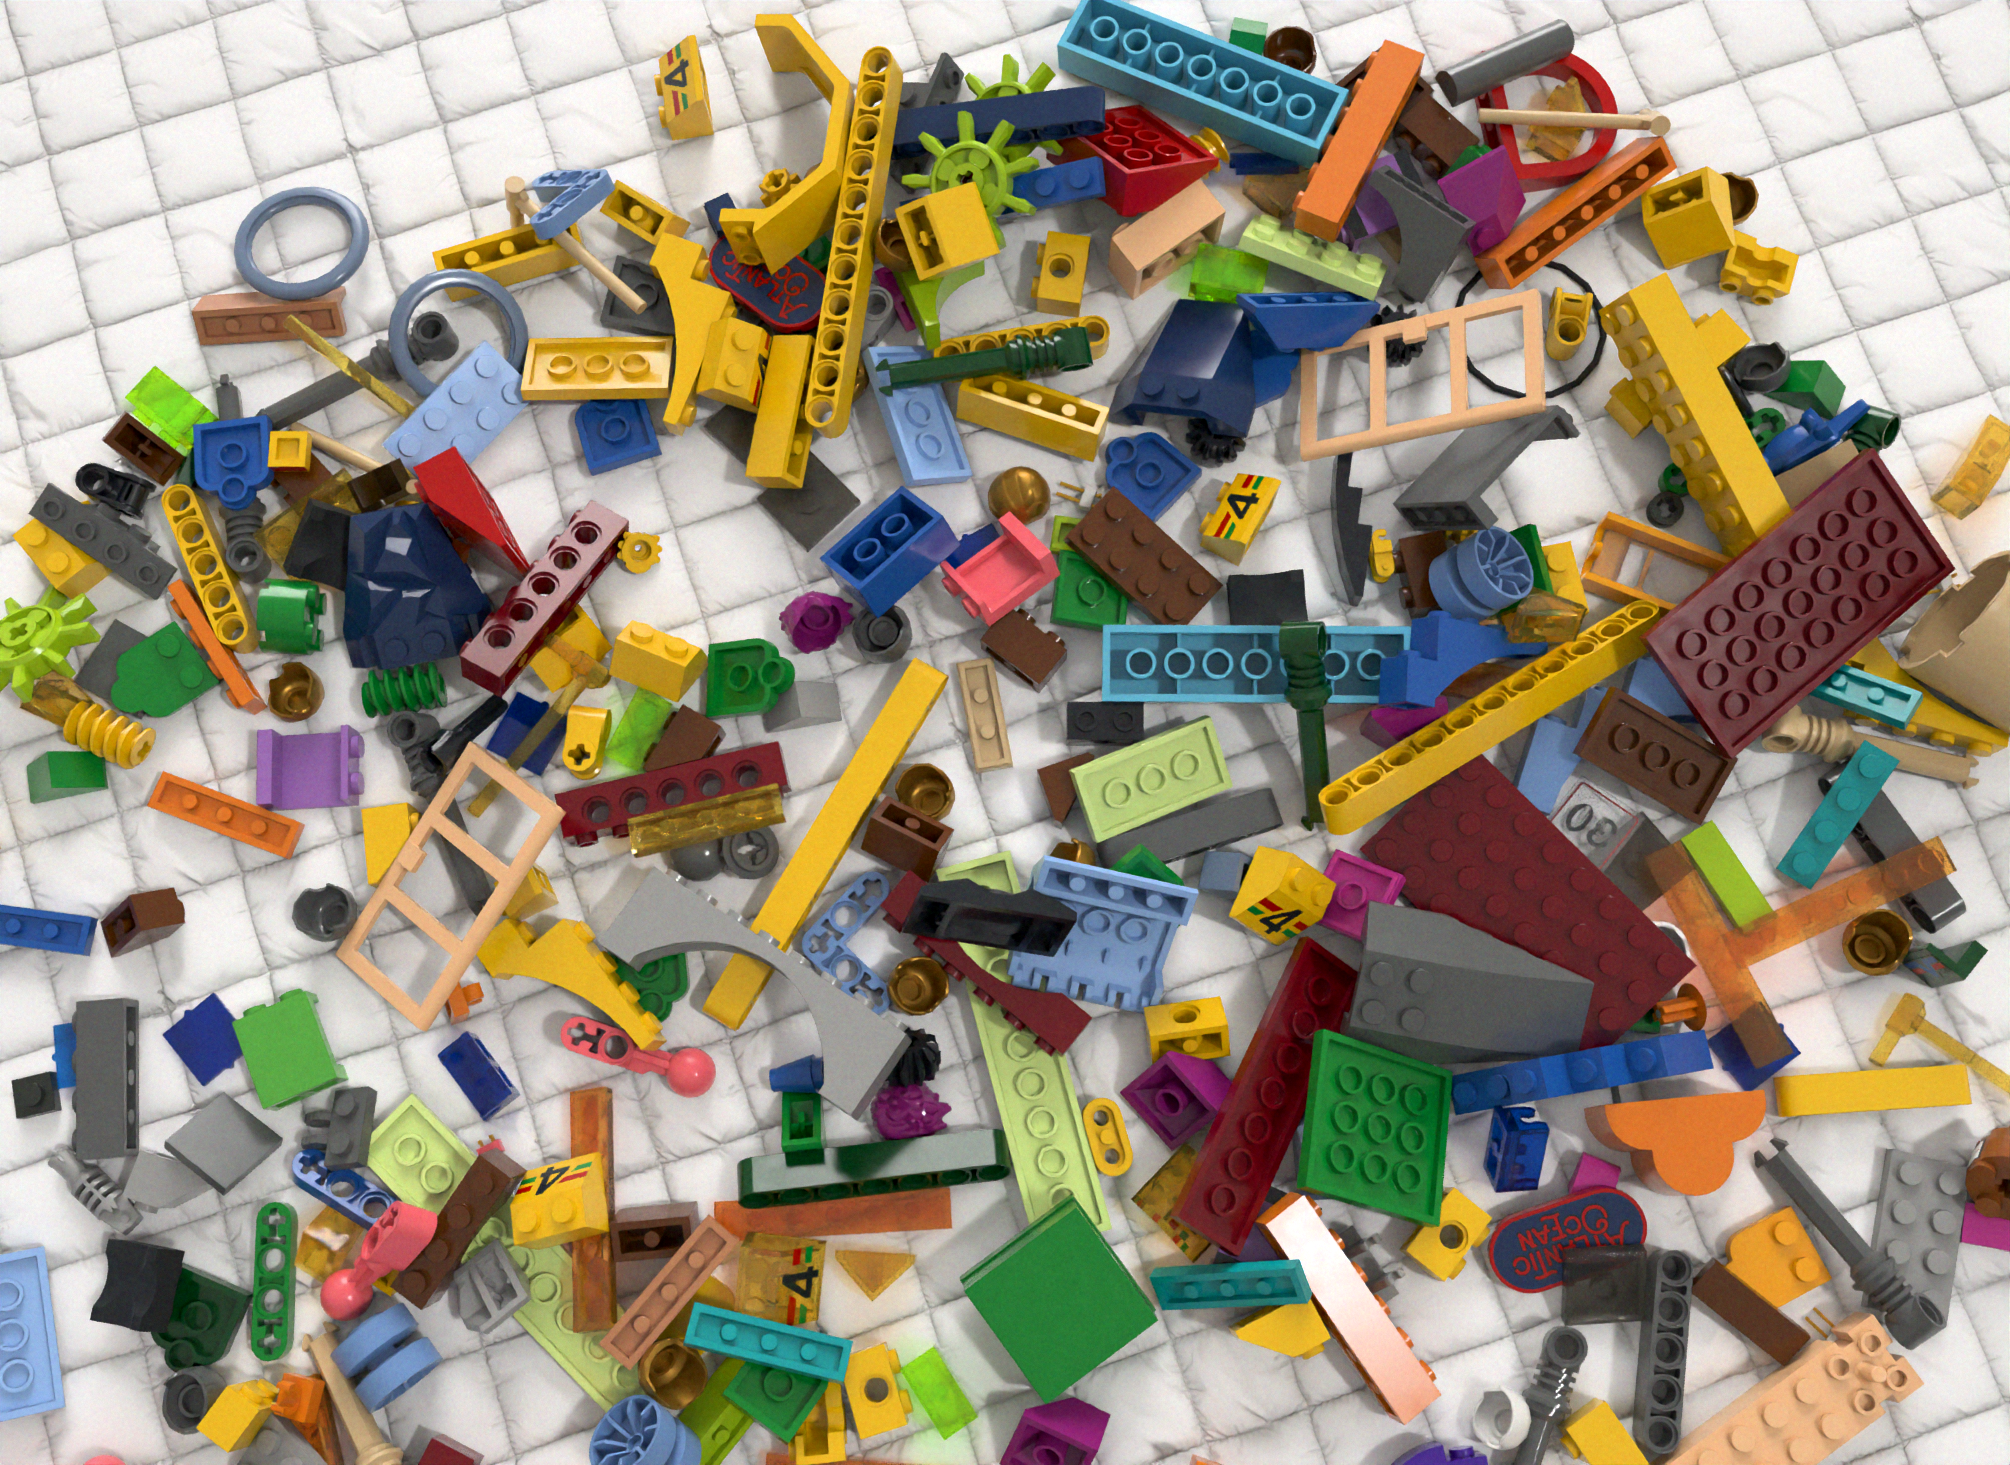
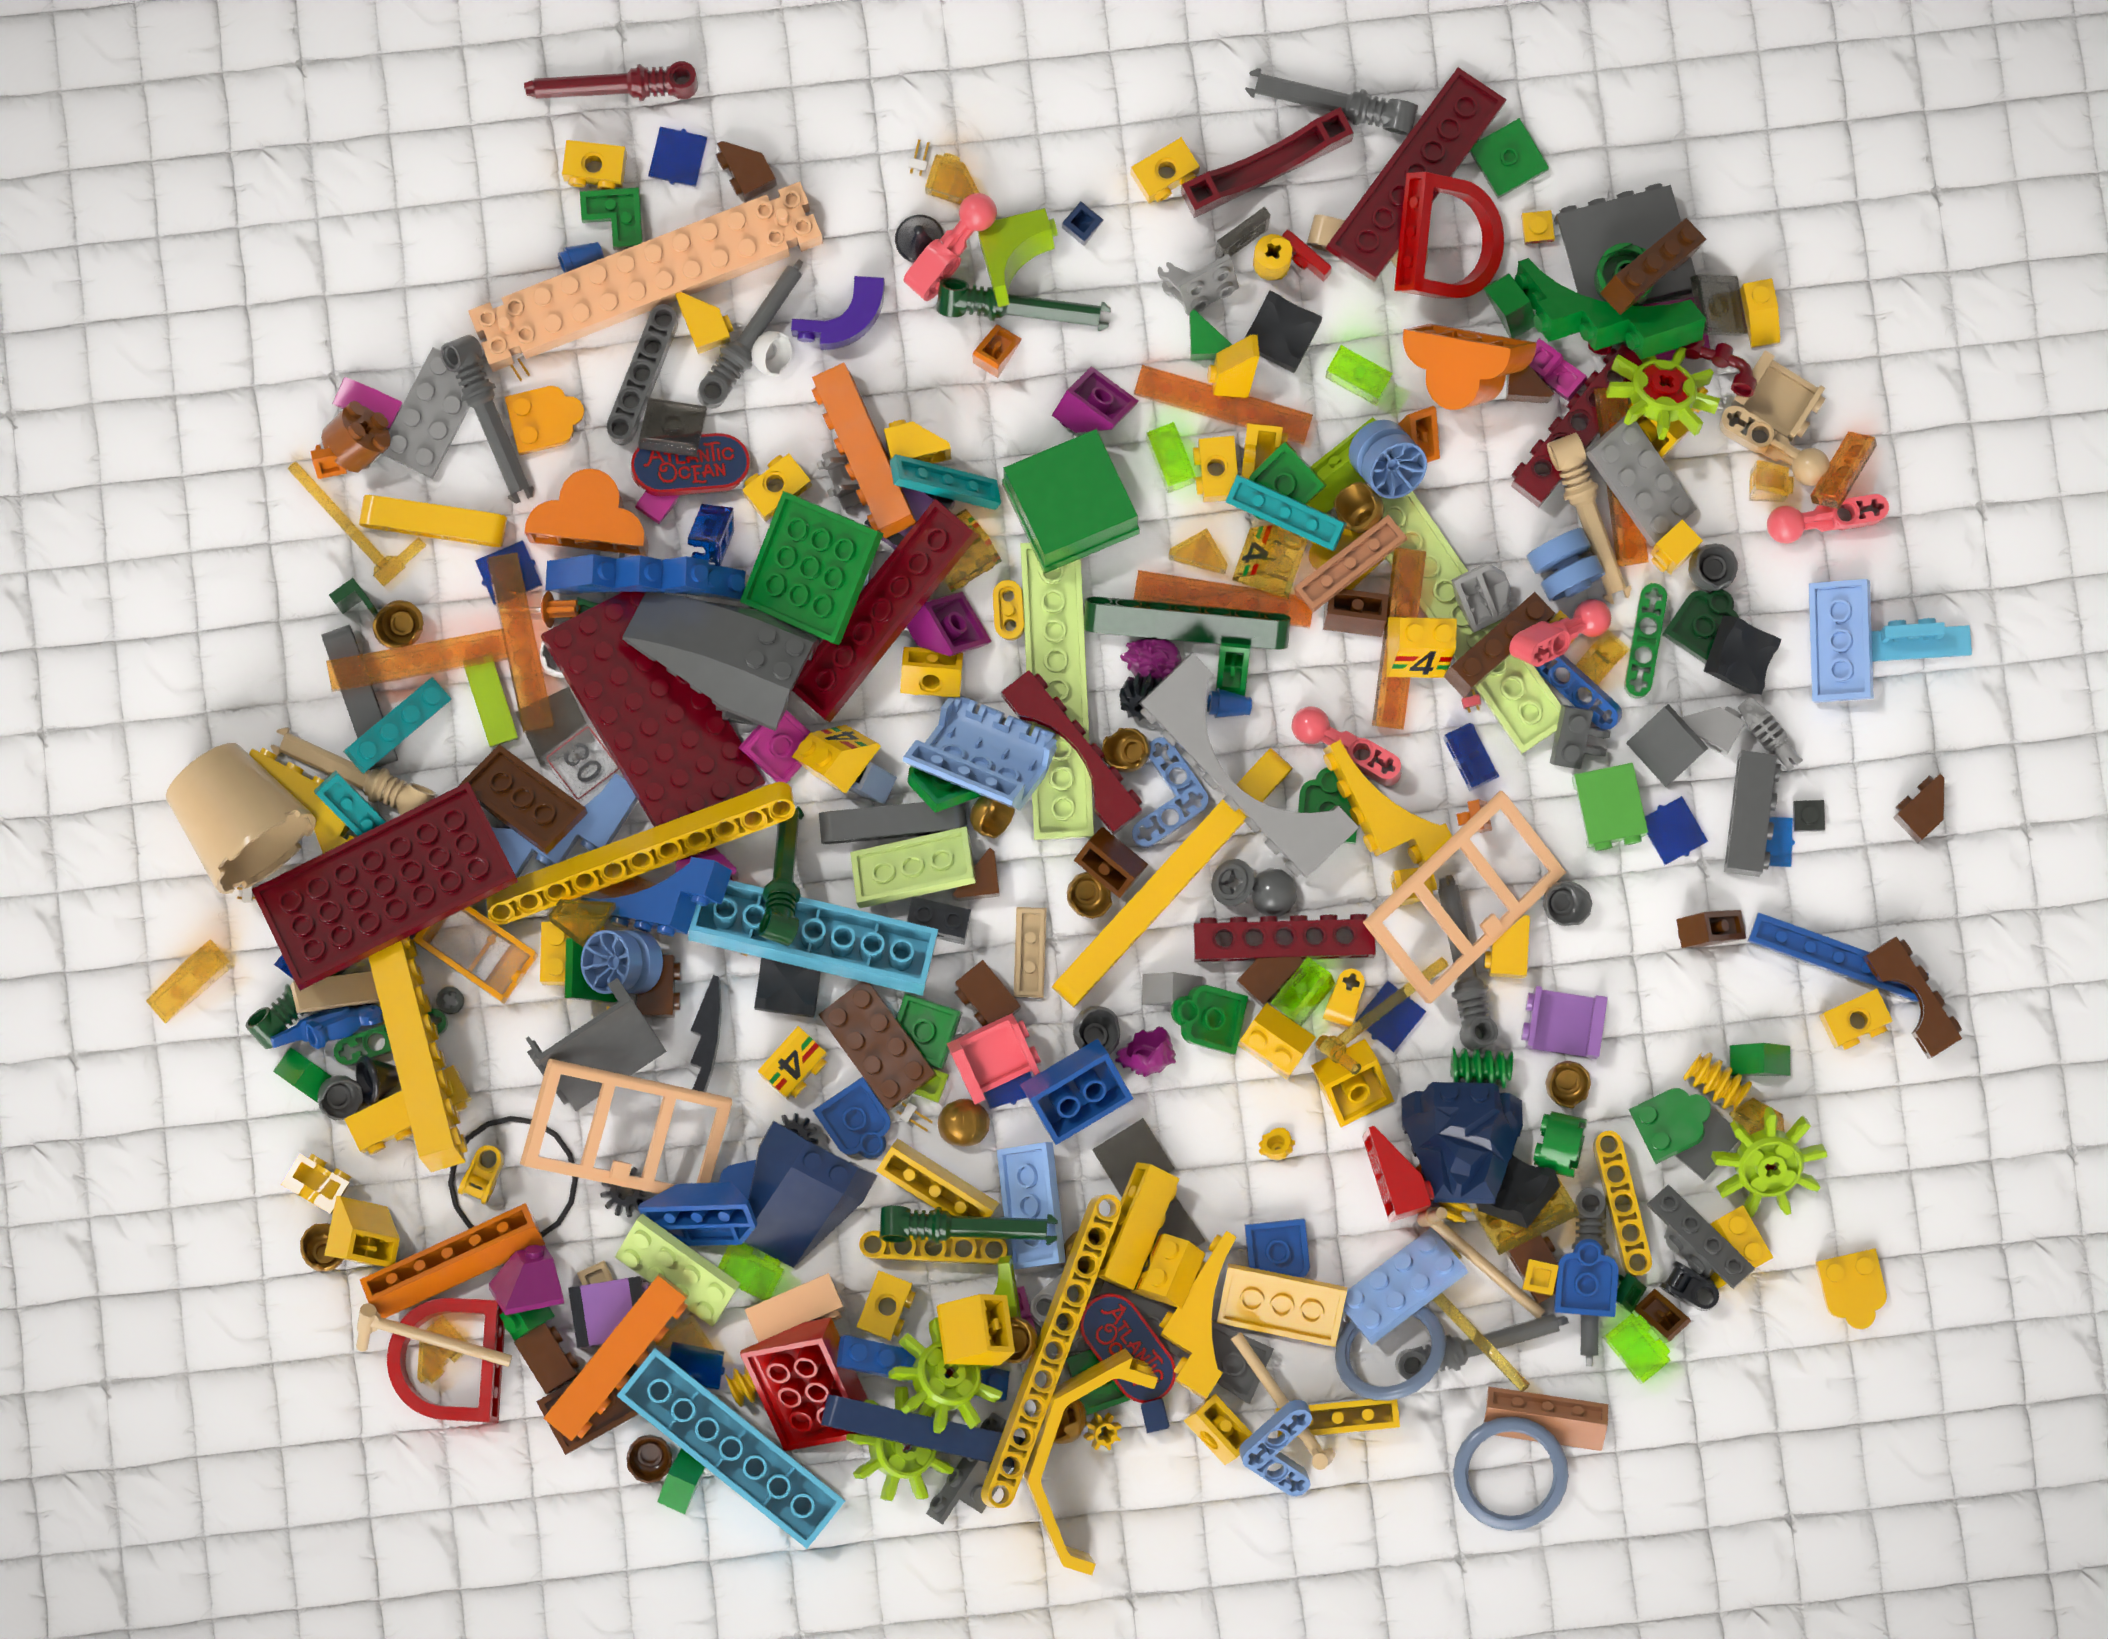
camera: 170 degrees left, 5 degrees up
orange plate [147,771,305,860] -> none
orange plate [167,579,267,715] -> none
orange tile [271,1373,325,1423] -> none
dark brown panel [347,458,411,513] -> none
black piece [417,694,508,778] -> none
brick [459,500,629,698] -> none
clear yellow plate [627,783,786,858] -> none
yellow slope [654,35,714,141] -> none
black slope [902,878,1077,957] -> none
dark grey arch [1368,165,1477,304] -> none
yellow piece [1368,529,1394,584] -> none
dark grey brick [1435,19,1575,108] -> none
reddish brown tile [1692,1257,1811,1366] -> none

